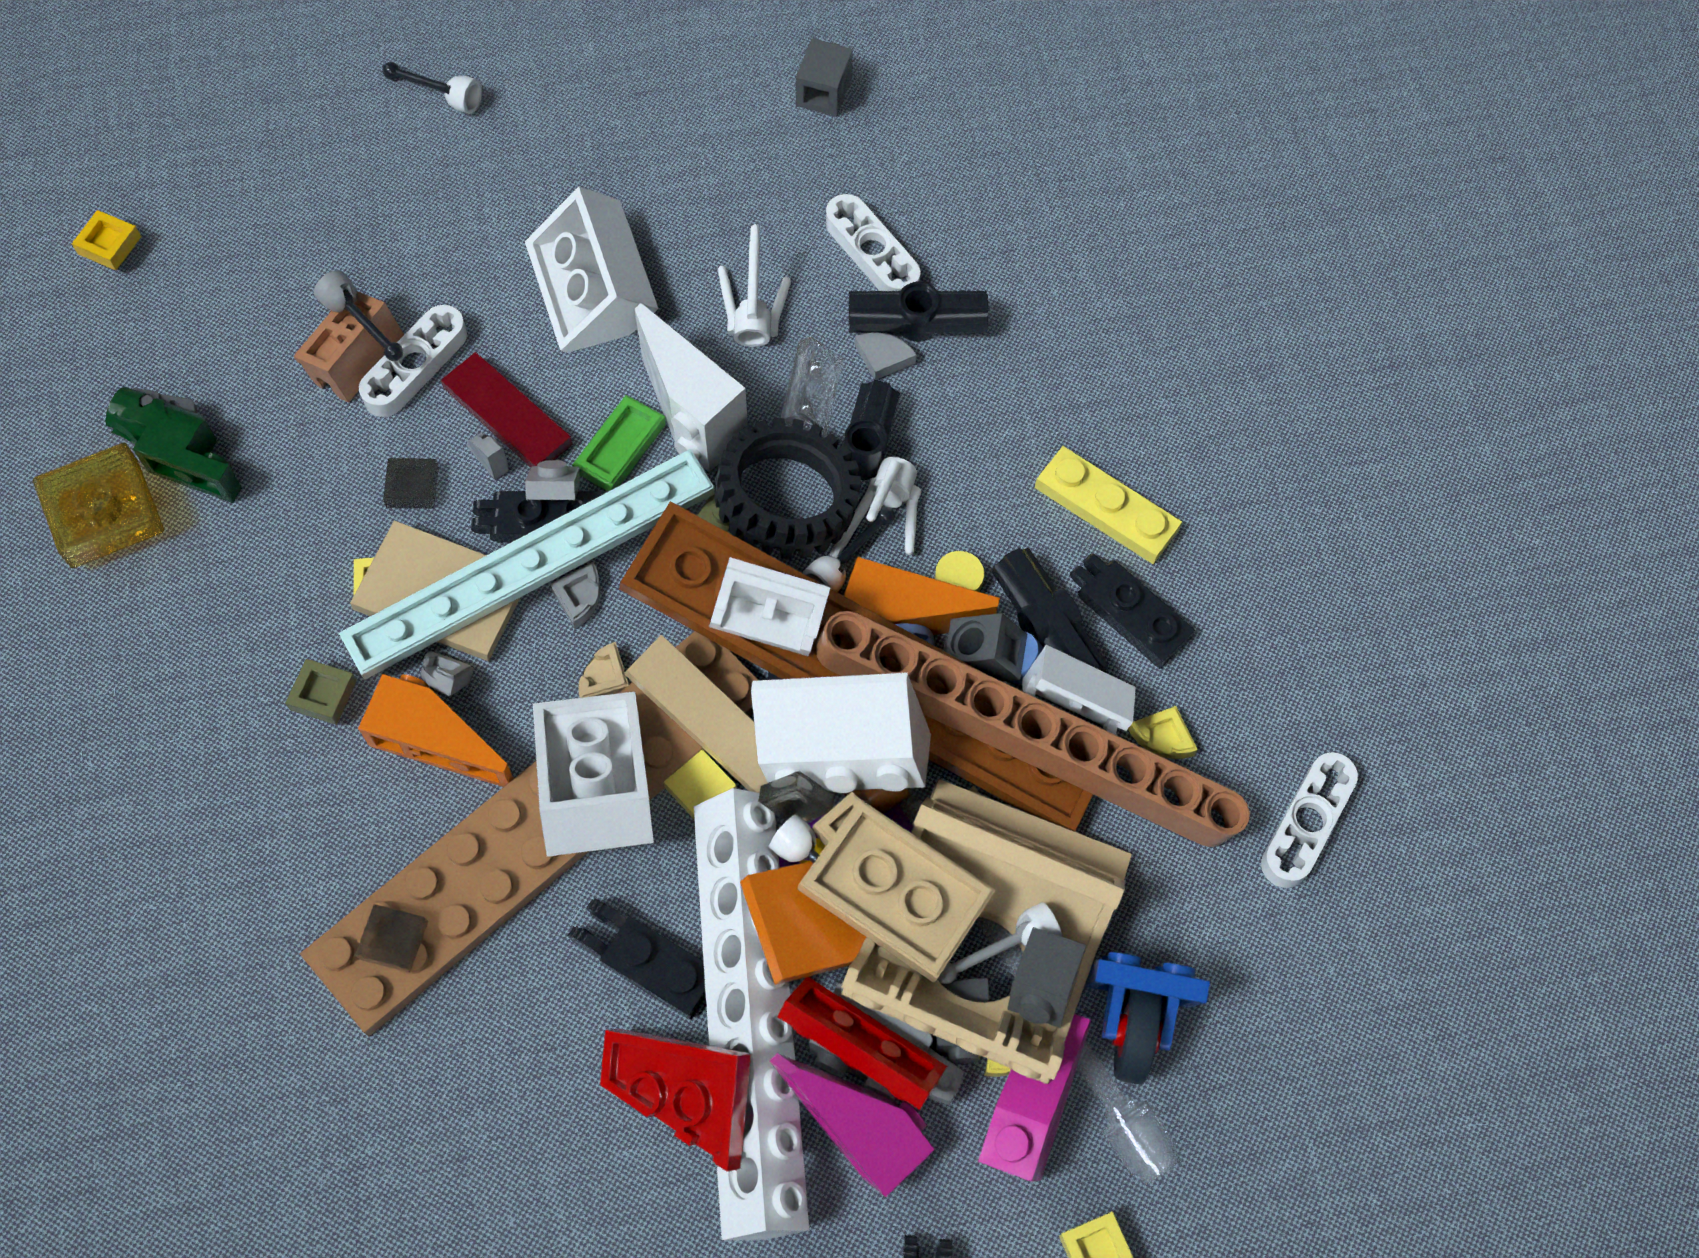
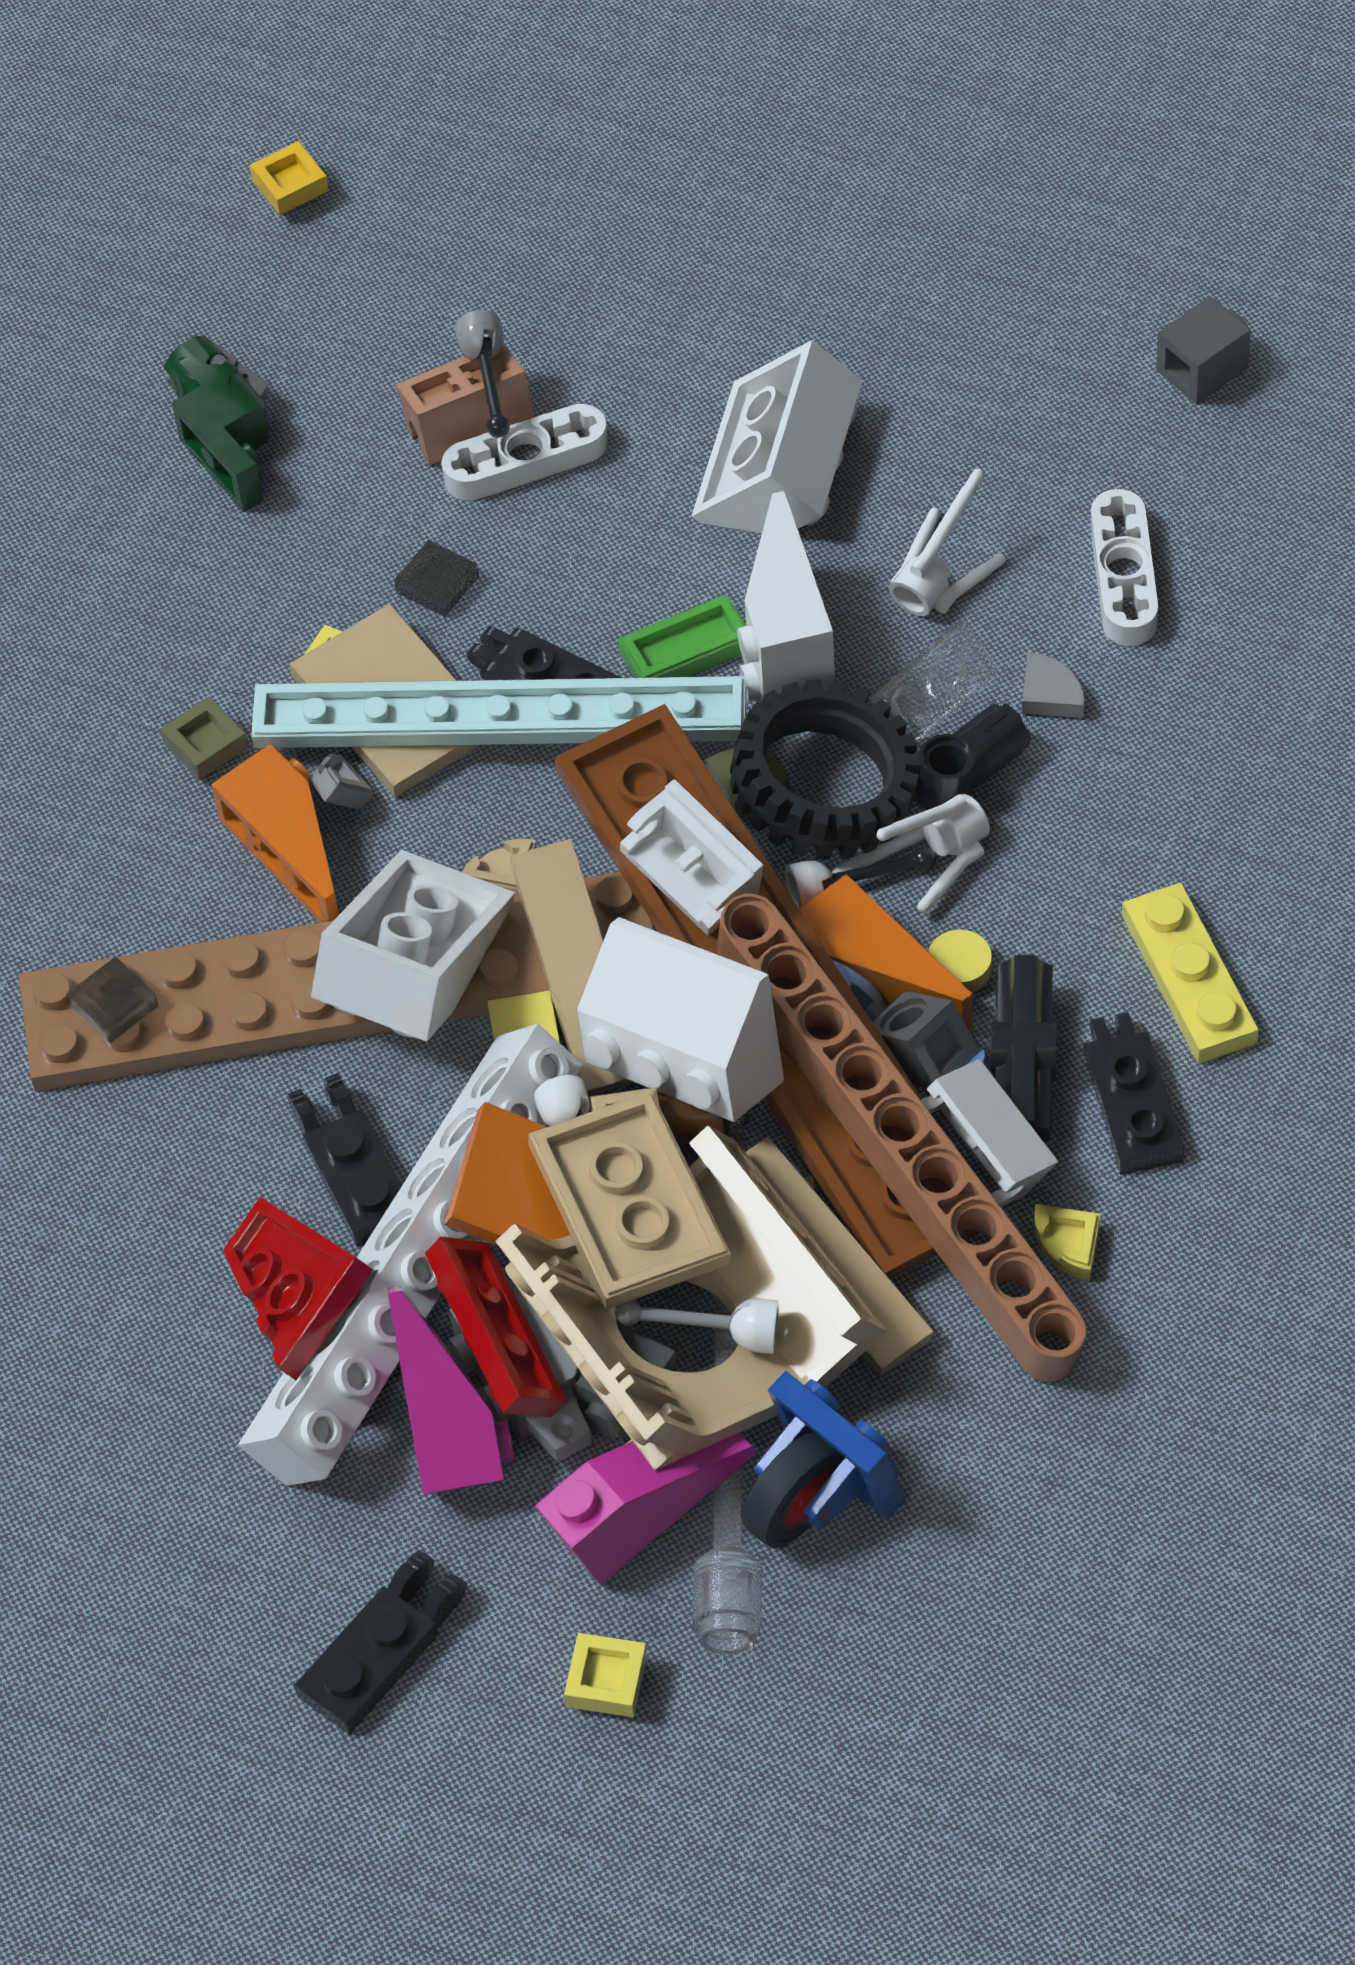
camera: 40 degrees right, 10 degrees down
clear yellow brick [32,442,164,569] -> none
white hinge [382,62,482,114] -> none
dark red tile [440,352,573,468] -> none
light grey tile [467,432,509,480] -> none
light grey plate [525,460,580,500] -> none
light grey tile [550,562,601,629] -> none
clear smoke tile [758,771,835,822] -> none
black piece [848,281,989,342] -> none
dark grey brick [1007,927,1086,1028] -> none
white beam [1261,752,1358,888] -> none

